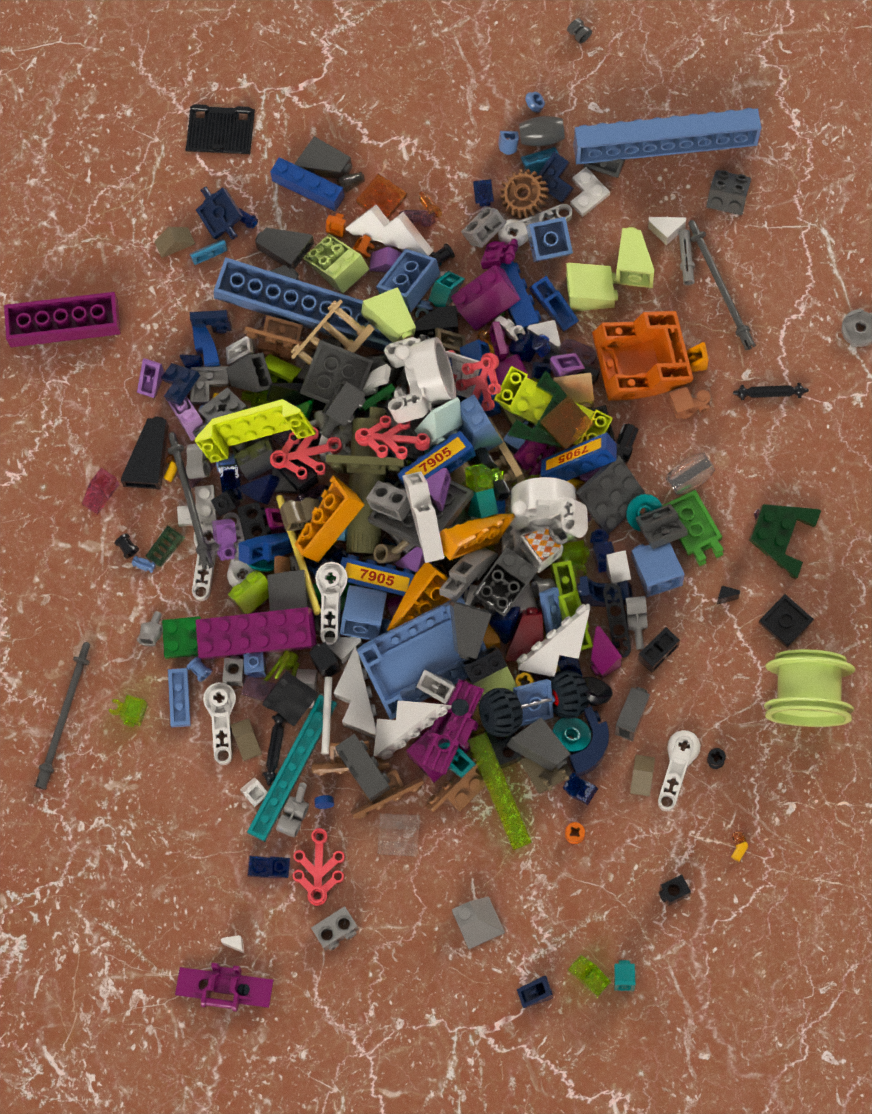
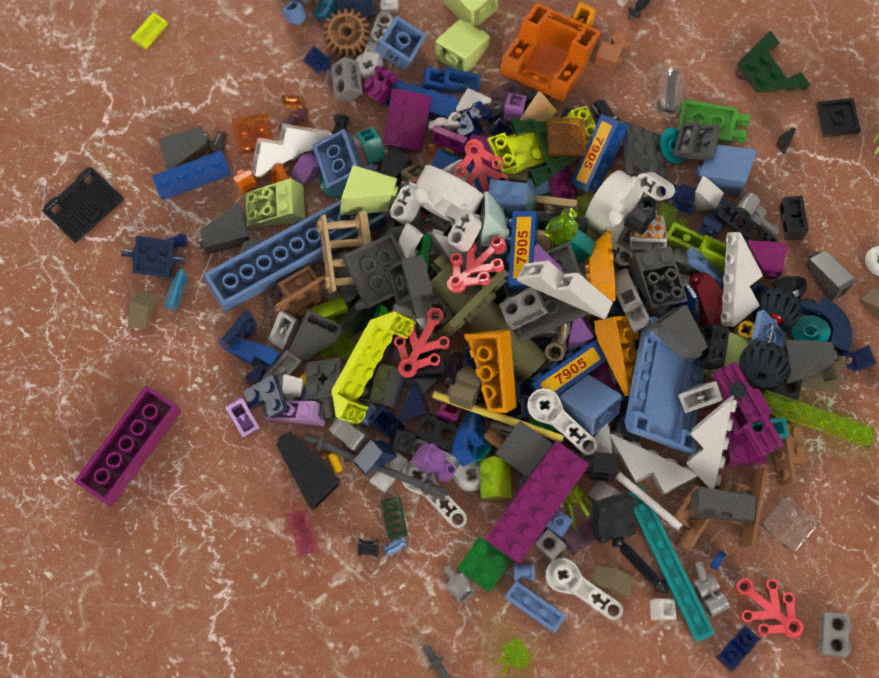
camera: 55 degrees left, 0 degrees up
none -> neon yellow tile [131,12,168,50]
none -> white slope [282,374,305,397]
none -> slope [354,439,397,476]
none -> black piece [624,197,656,235]

